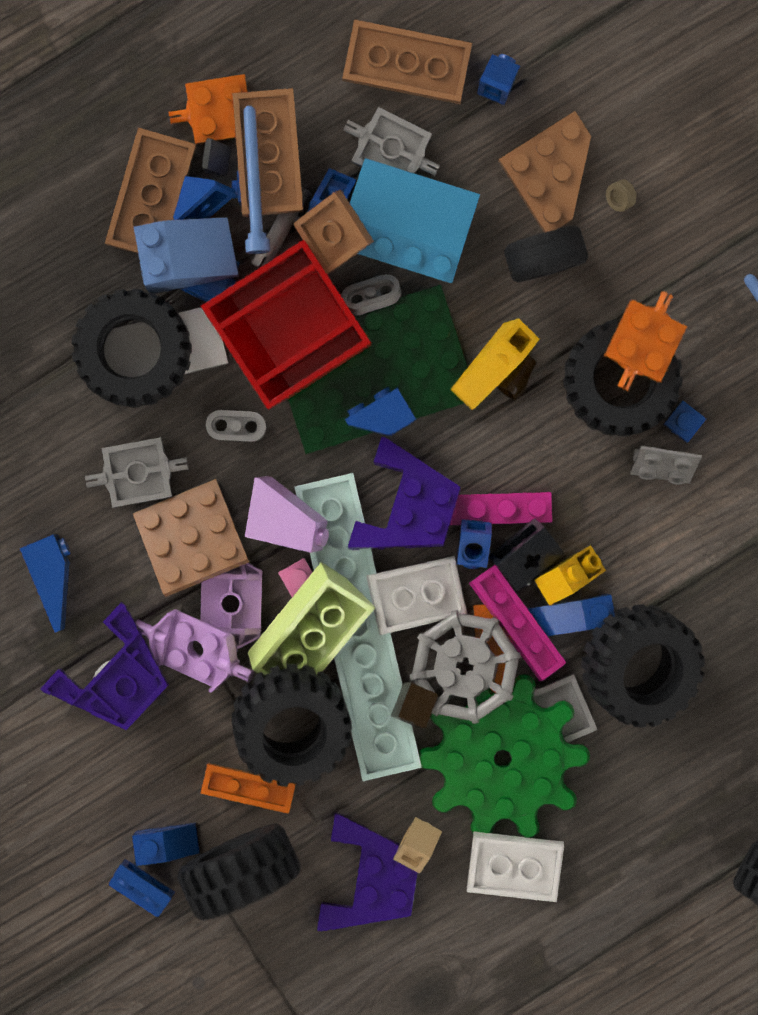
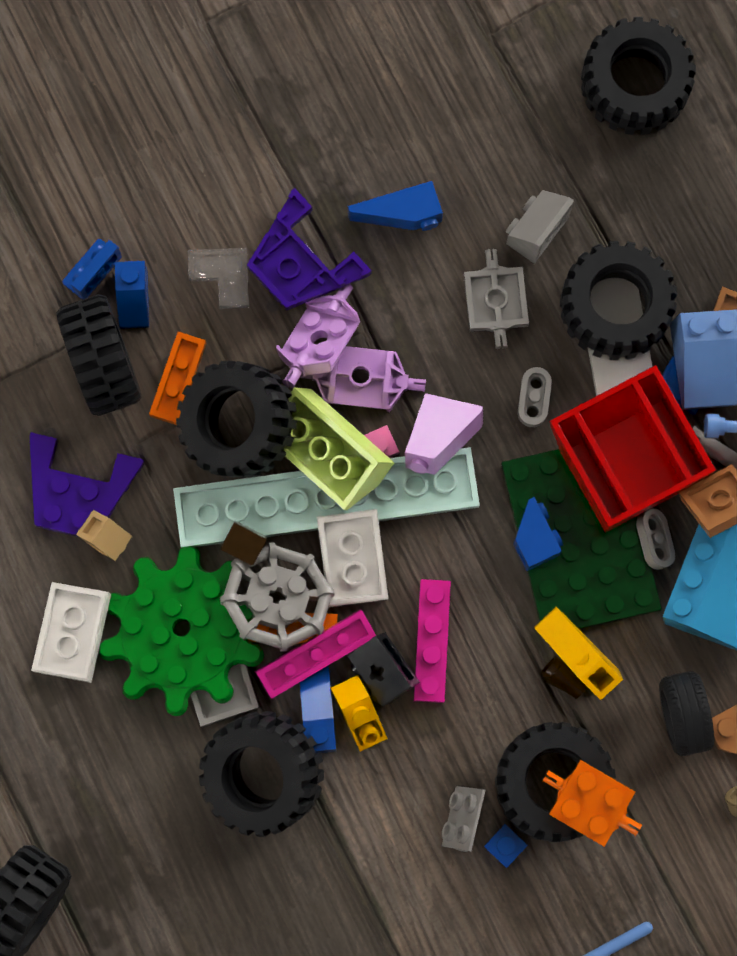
camera: 90 degrees right, 10 degrees down
medium nougat plate [132,479,249,597] -> none
dark purple wing [348,436,461,550] -> none
blue brick [457,519,492,569] -> none
none -> clear plate [188,248,249,309]
none -> light grey slope [506,190,574,264]

